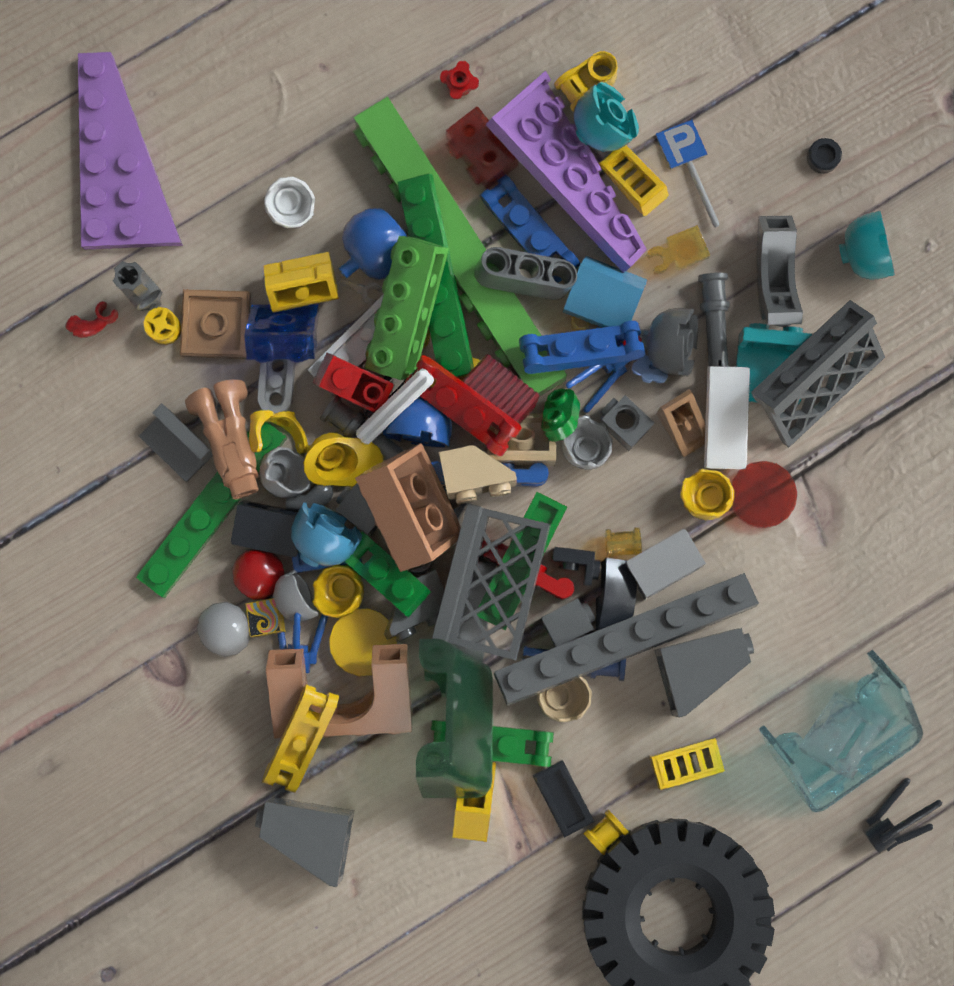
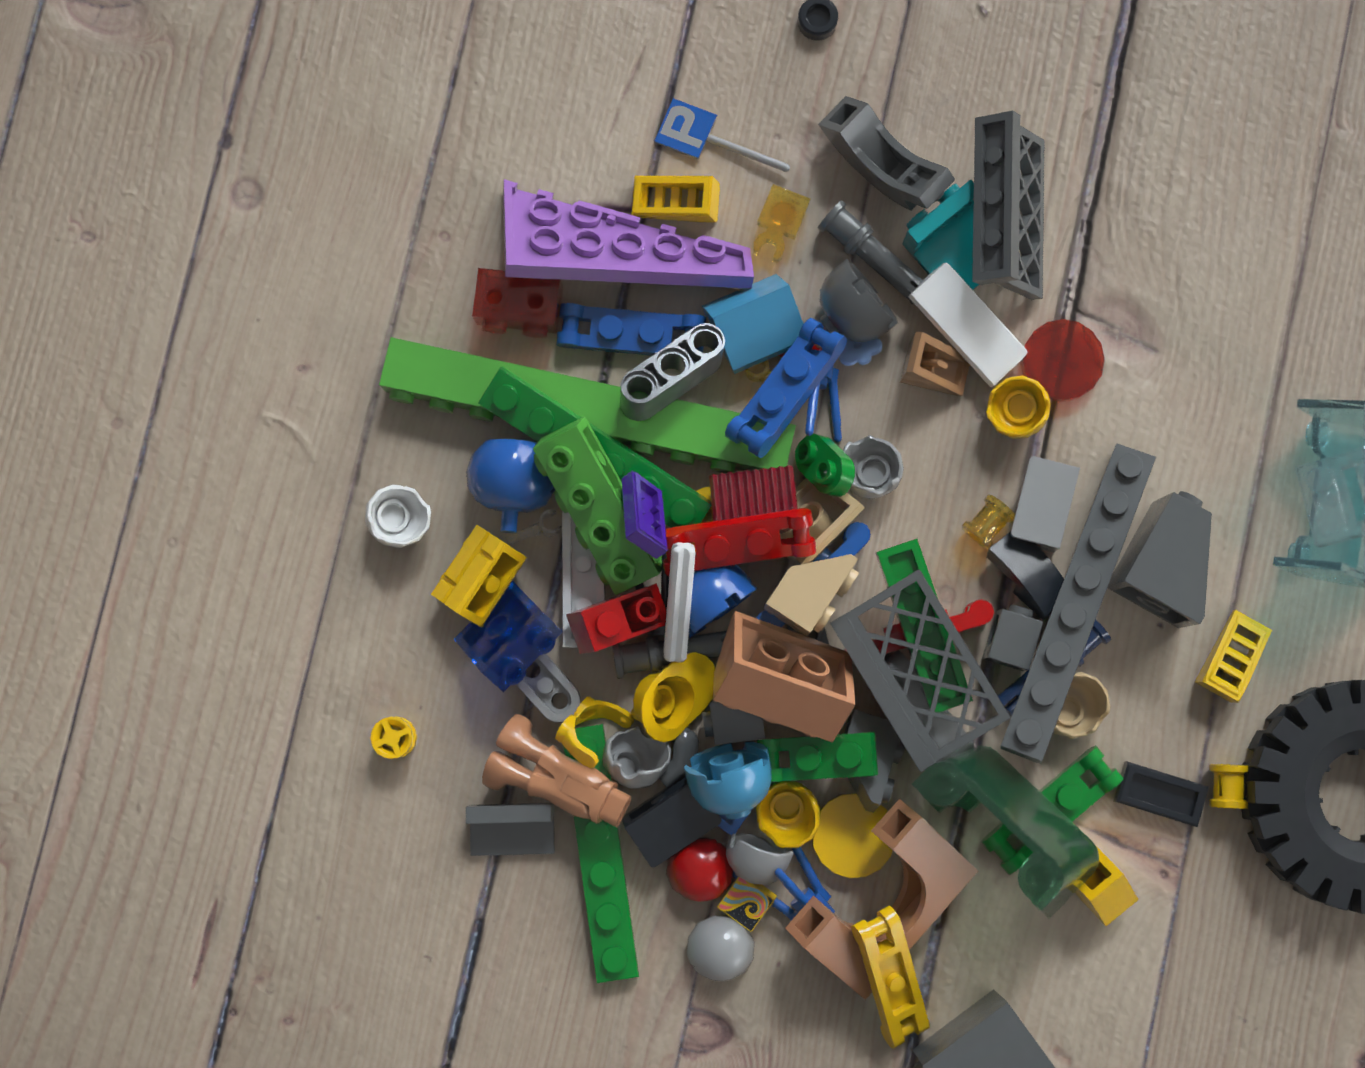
camera: 45 degrees left, 0 degrees up
red arm [65,301,118,338] -> none
medium lavender wing [78,52,183,250] -> none
dark grey piece [113,261,162,311] -> none
medium nougat tile [180,289,251,359] -> none
red plate [440,61,479,100] -> none
black bracket [552,547,601,586] -> none
yellow piece [554,51,618,112] -> none
teal cylinder [574,82,639,152] -> none
dark grey brick [600,395,655,451] -> none
teal cylinder [839,211,895,280] -> none
none -> dark purple plate [622,471,667,559]

